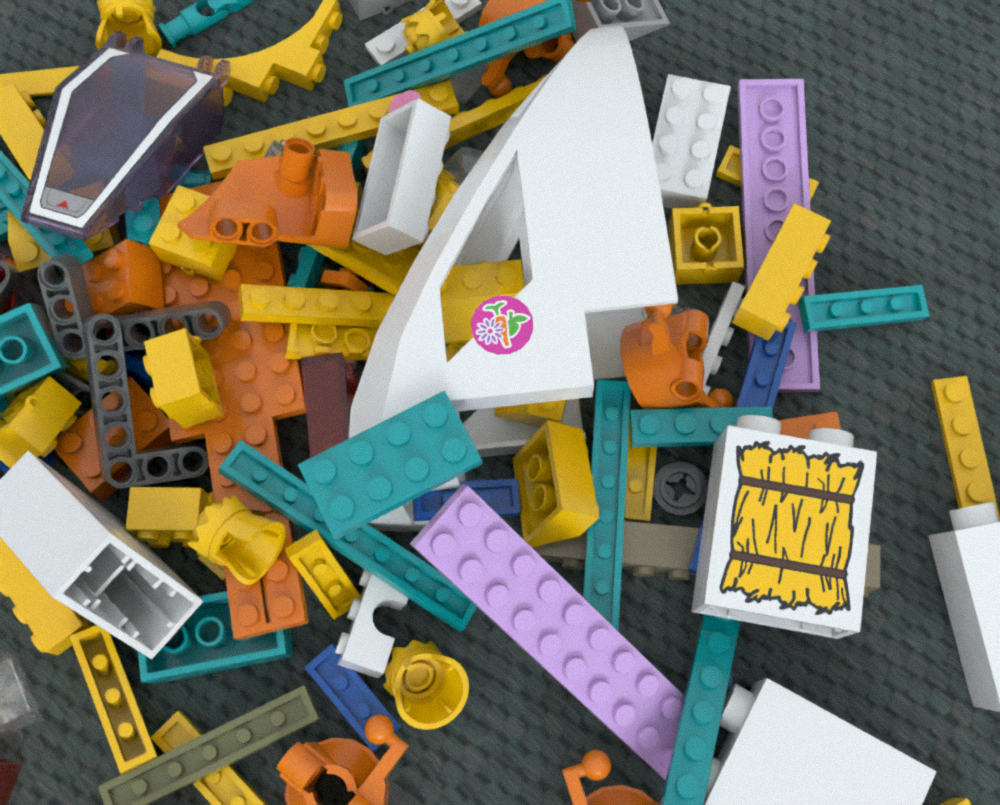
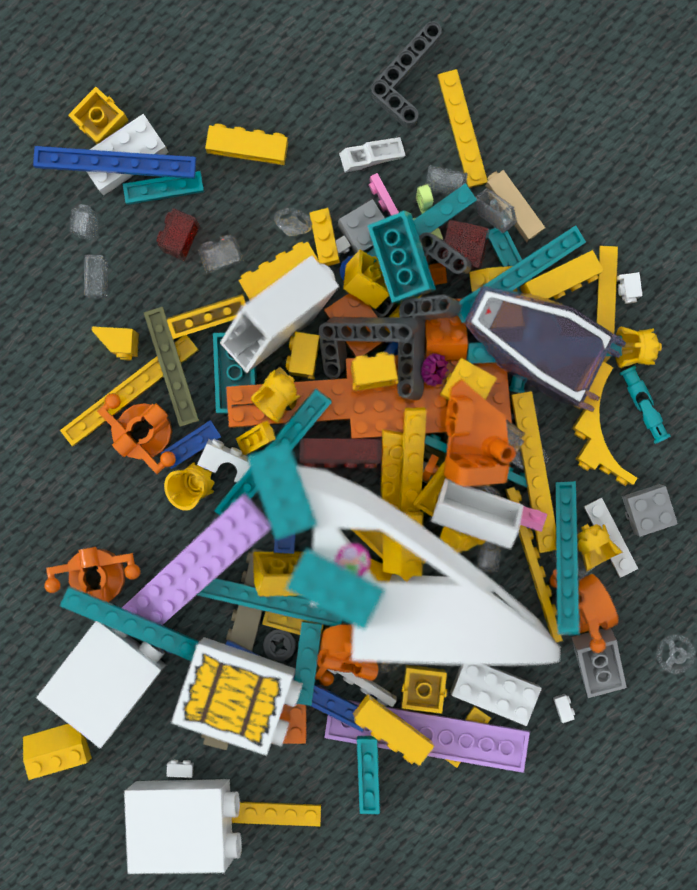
camera: 95 degrees right, 15 degrees up
none -> white piece [167,760,194,778]
none -> teal brick [286,548,385,630]
none -> magenta gear [421,353,449,386]
none -> white piece [553,694,575,723]
none -> white brick [616,272,642,304]

